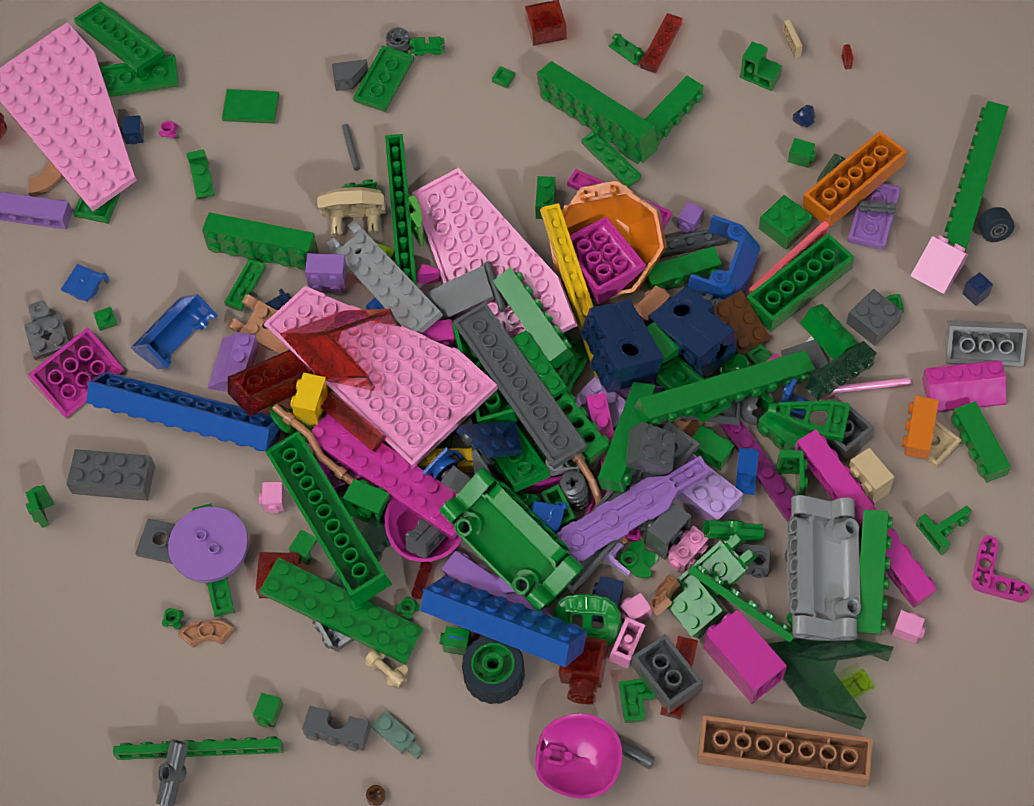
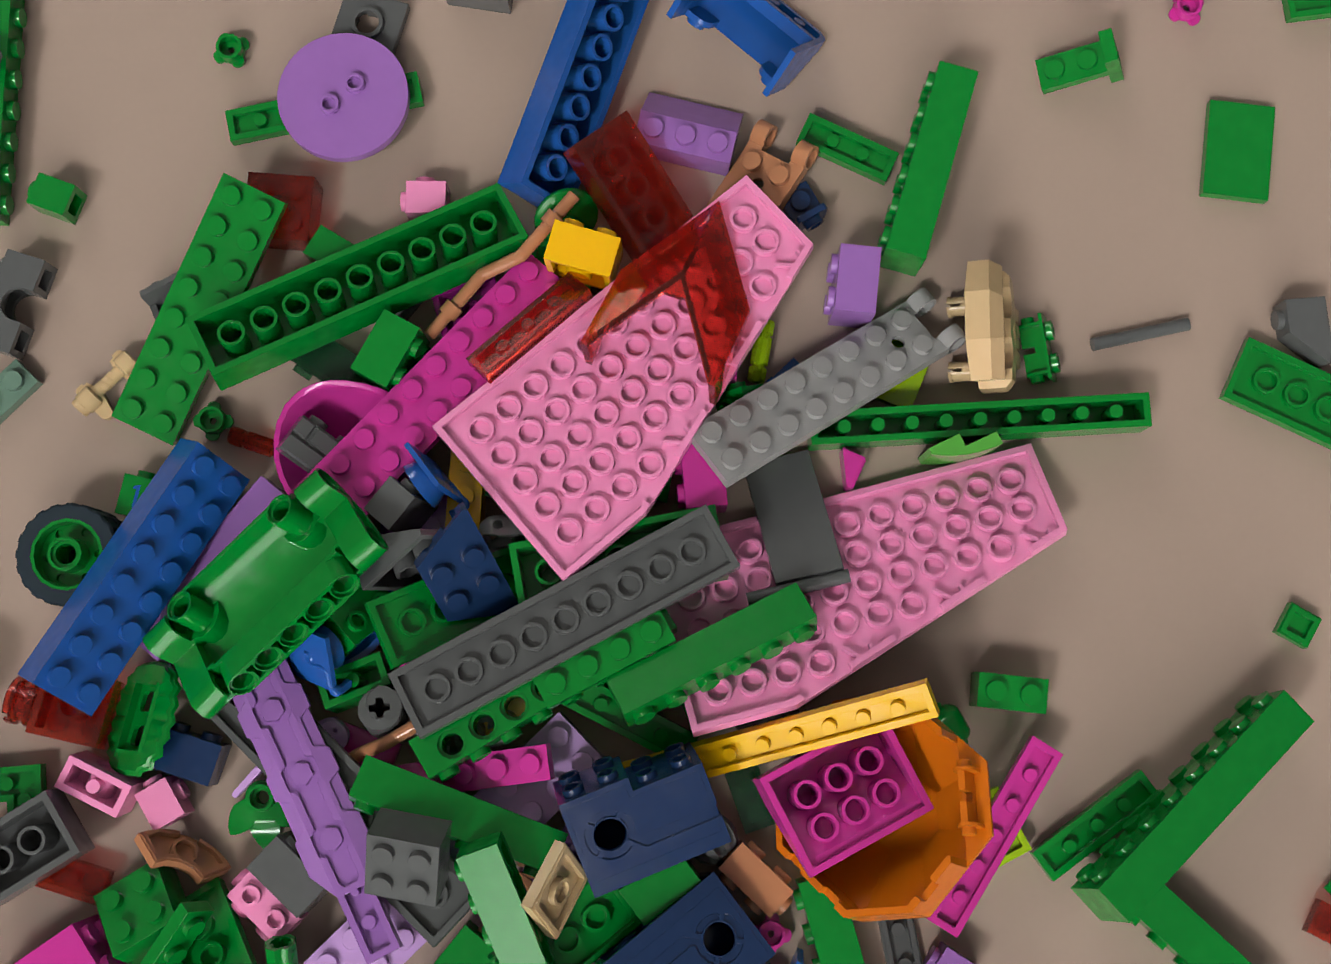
camera: 90 degrees right, 20 degrees up
nougat tile [177,619,235,648] -> none
none -> tan tile [521,840,588,940]

